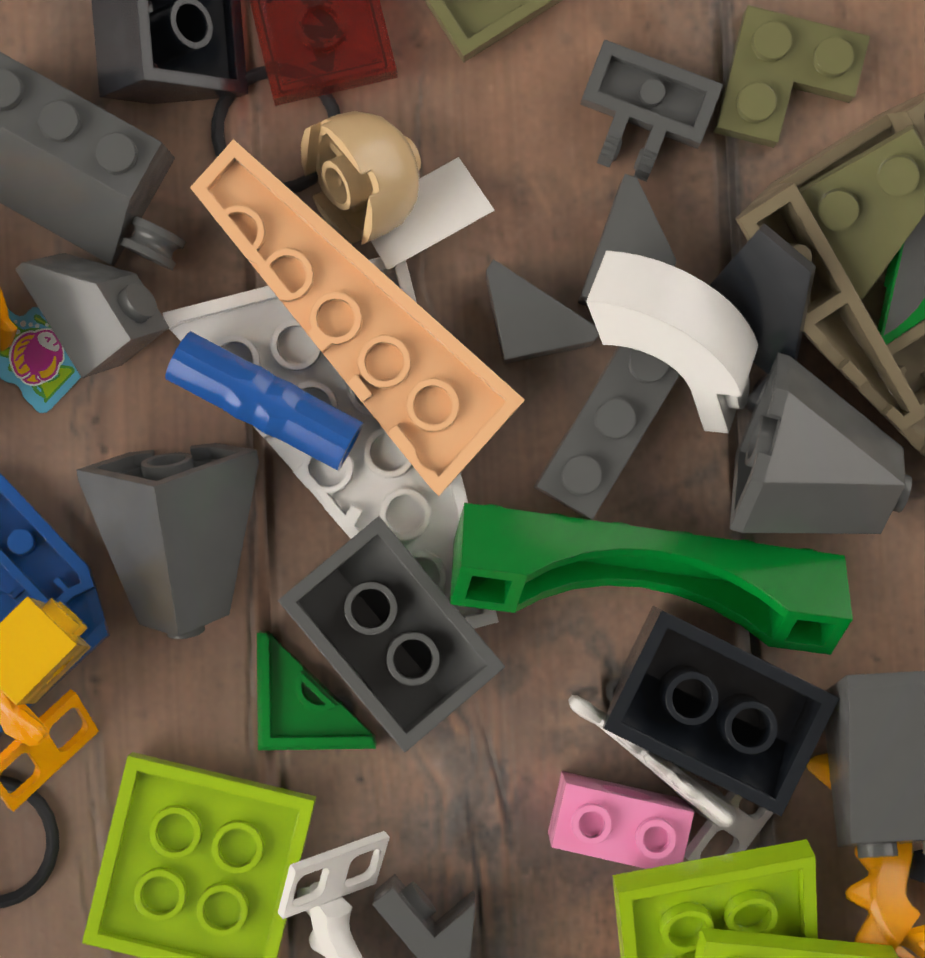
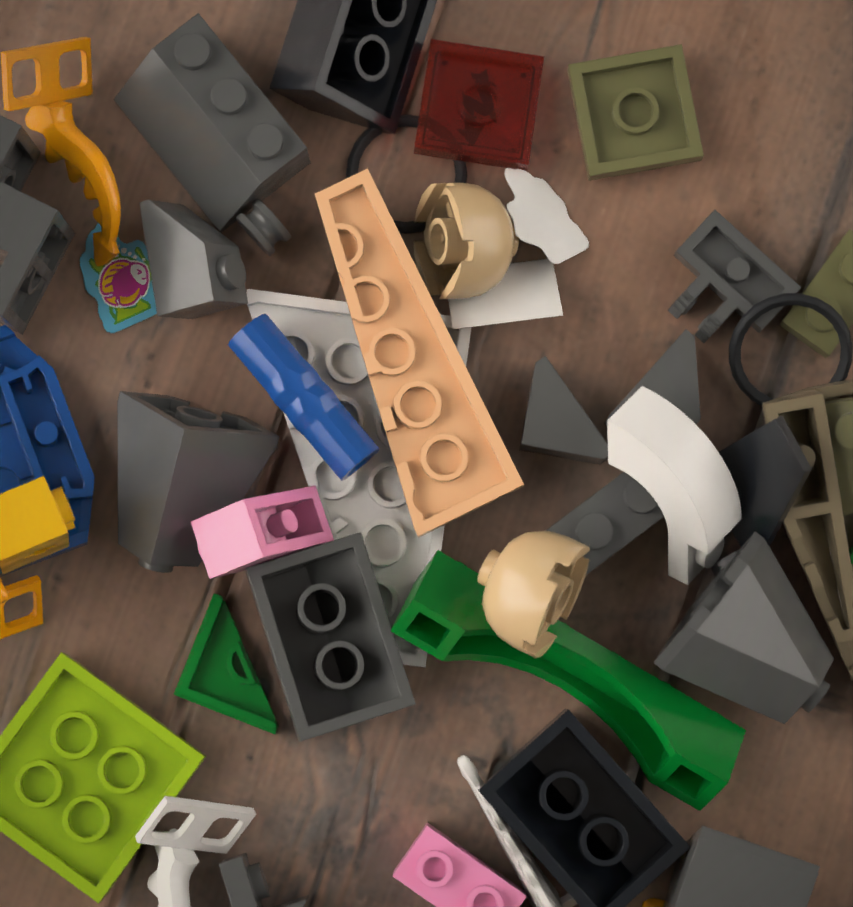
camera: 25 degrees right, 5 degrees down
none -> bright pink brick [191,485,334,579]
none -> tan cylinder [477,531,590,658]
none -> white sticker [504,168,589,264]
none -> black tyre [729,293,853,406]

